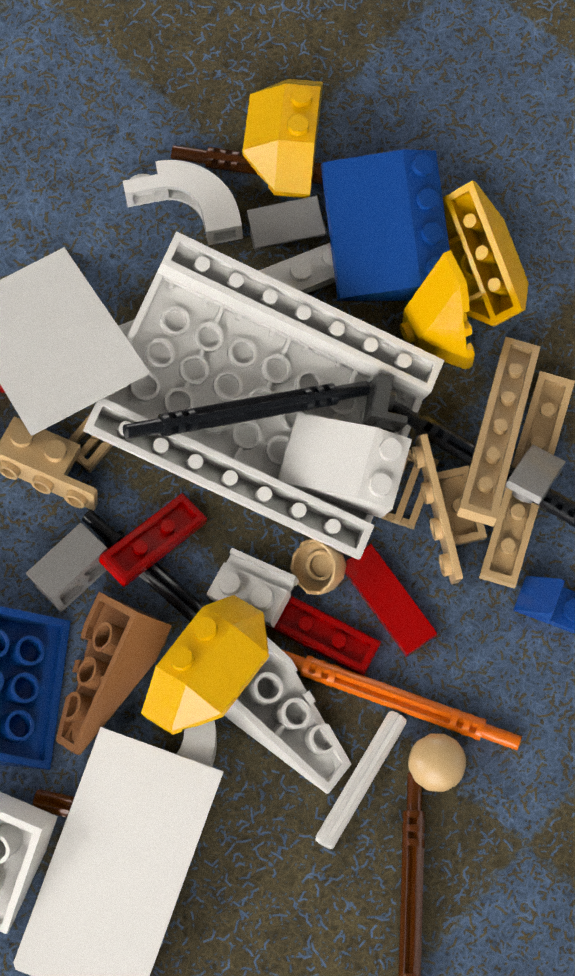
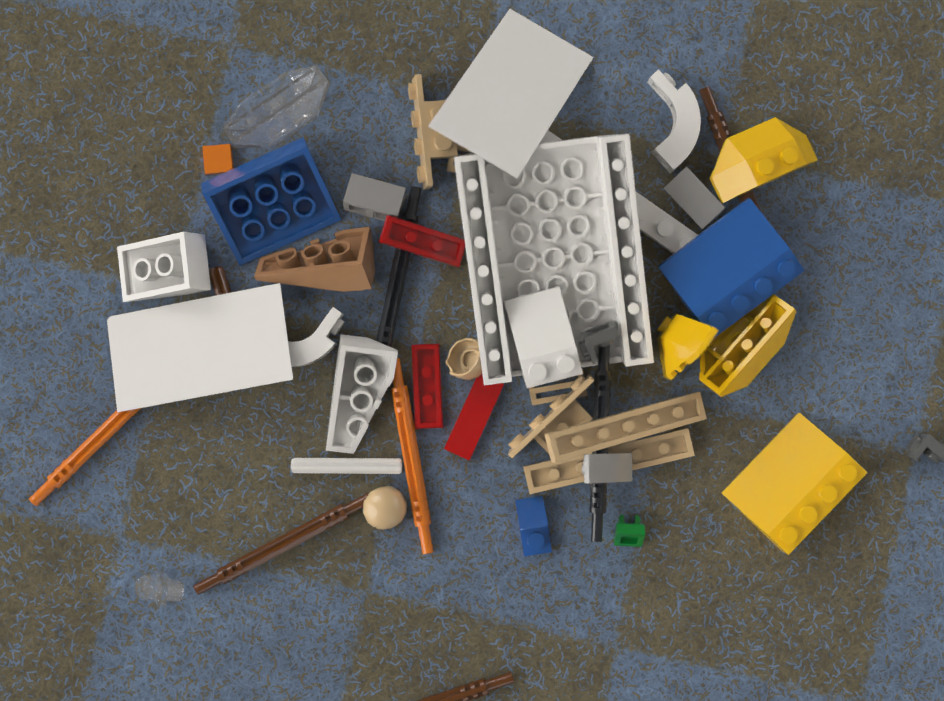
camera: 60 degrees right, 15 degrees up
black axle [123,381,370,439] -> none
yellow wedge [141,595,269,735] -> none
white plate [206,548,299,628] -> none

